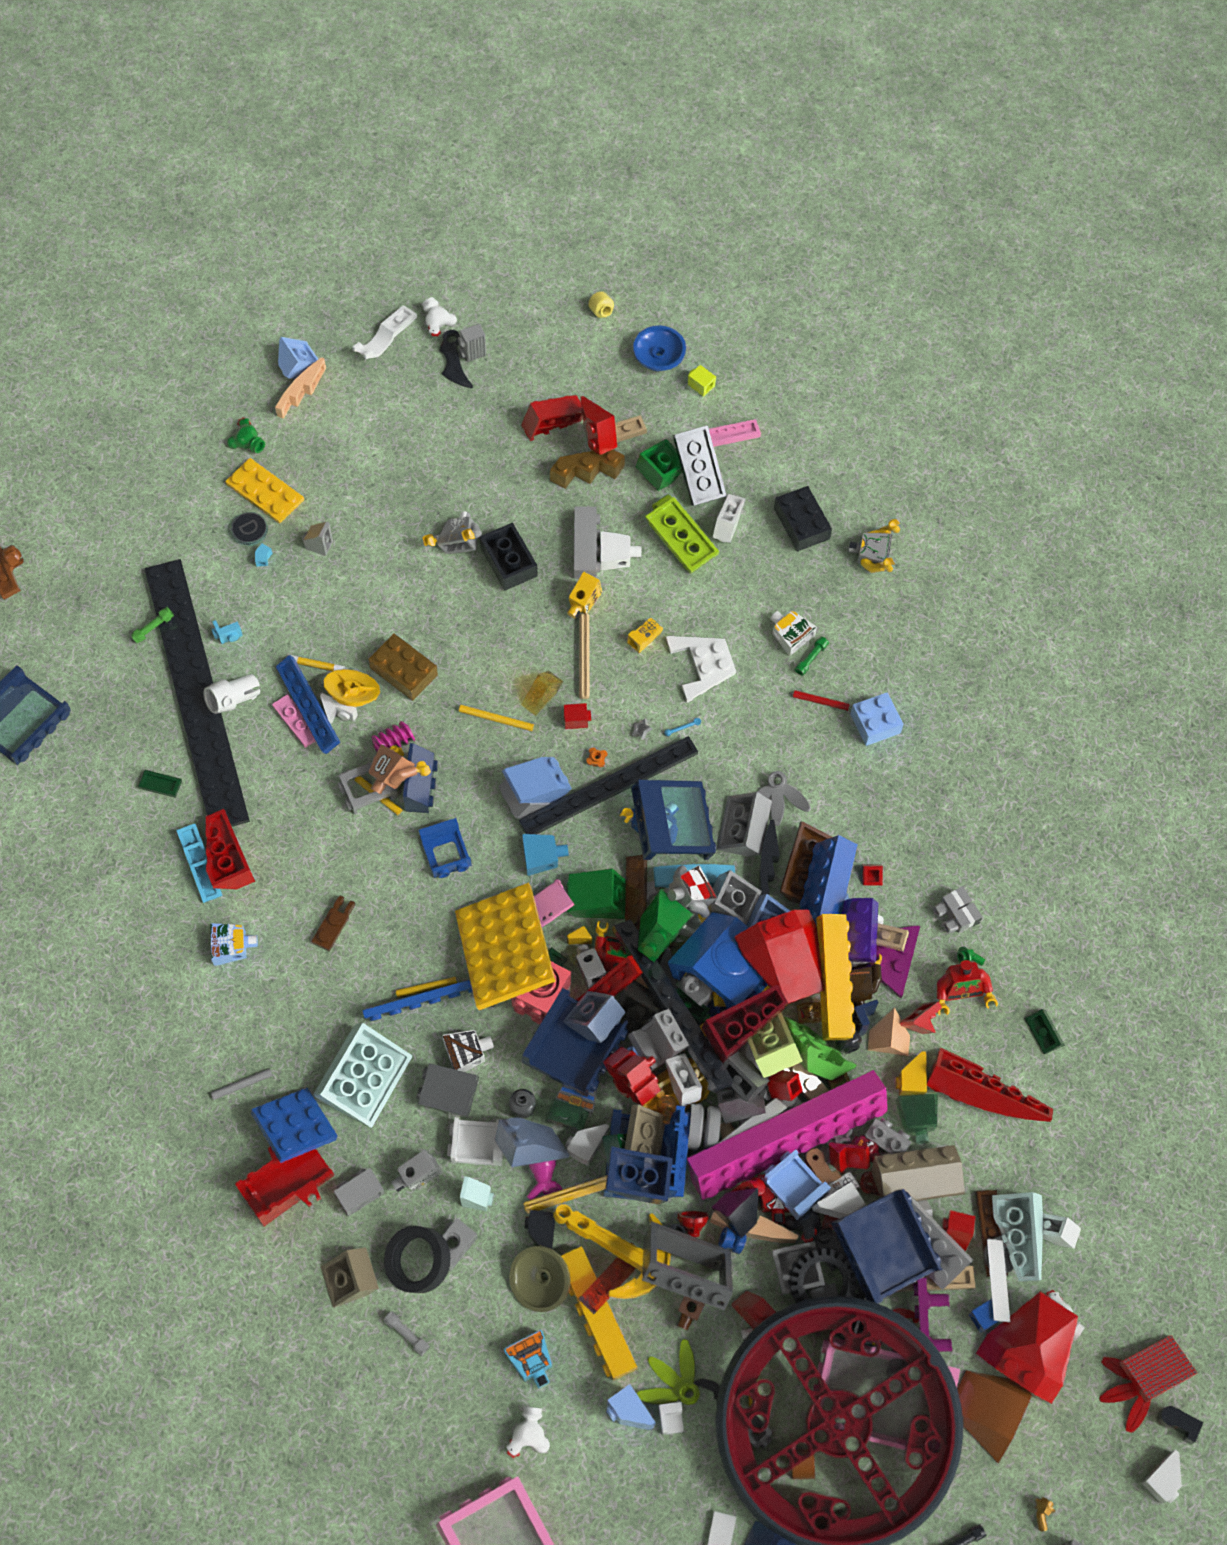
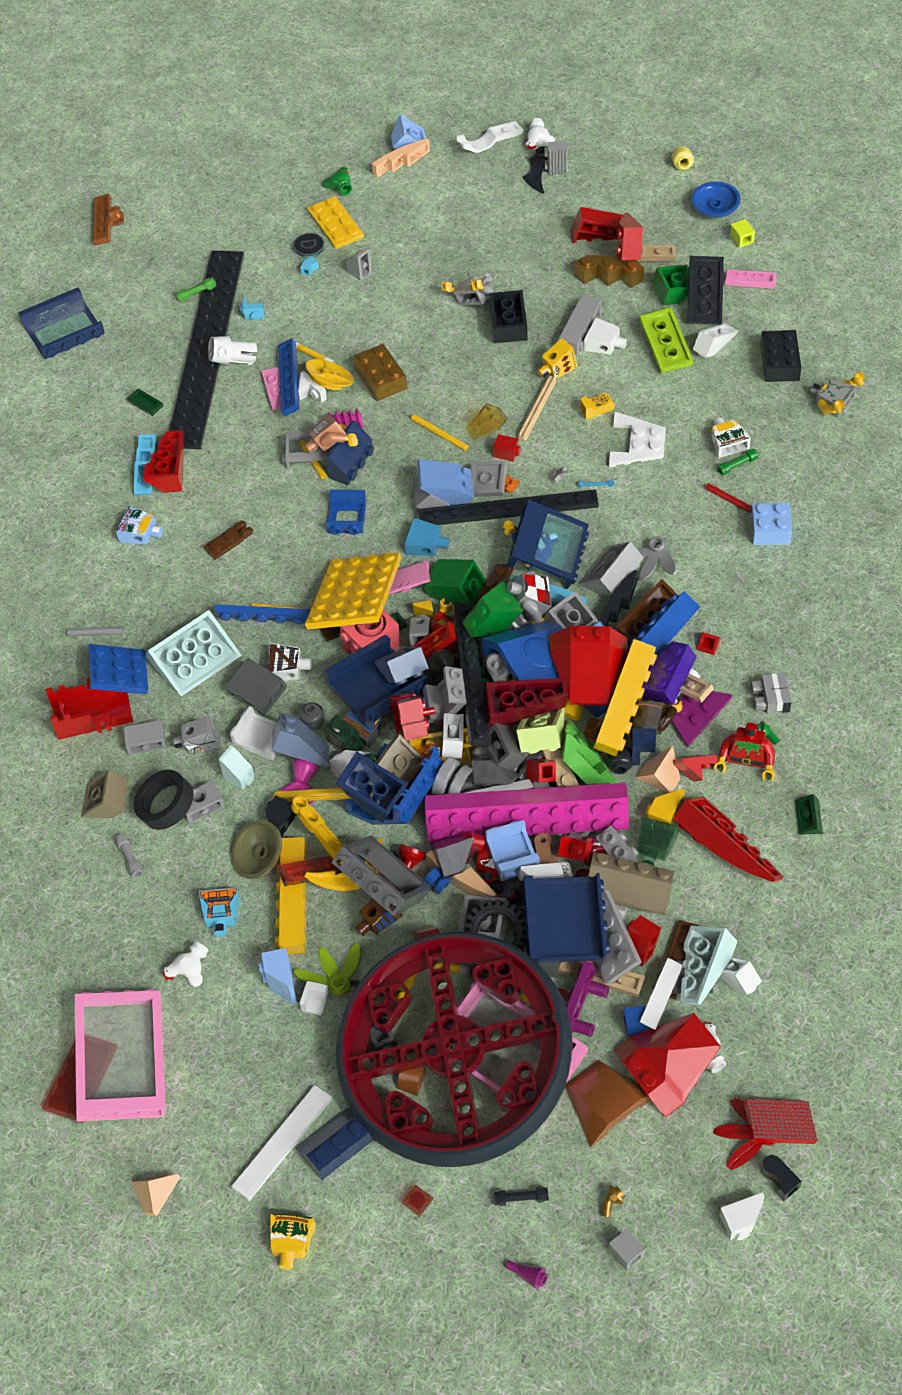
camera: 30 degrees right, 10 degrees down
none -> light grey hinge [470,460,507,497]

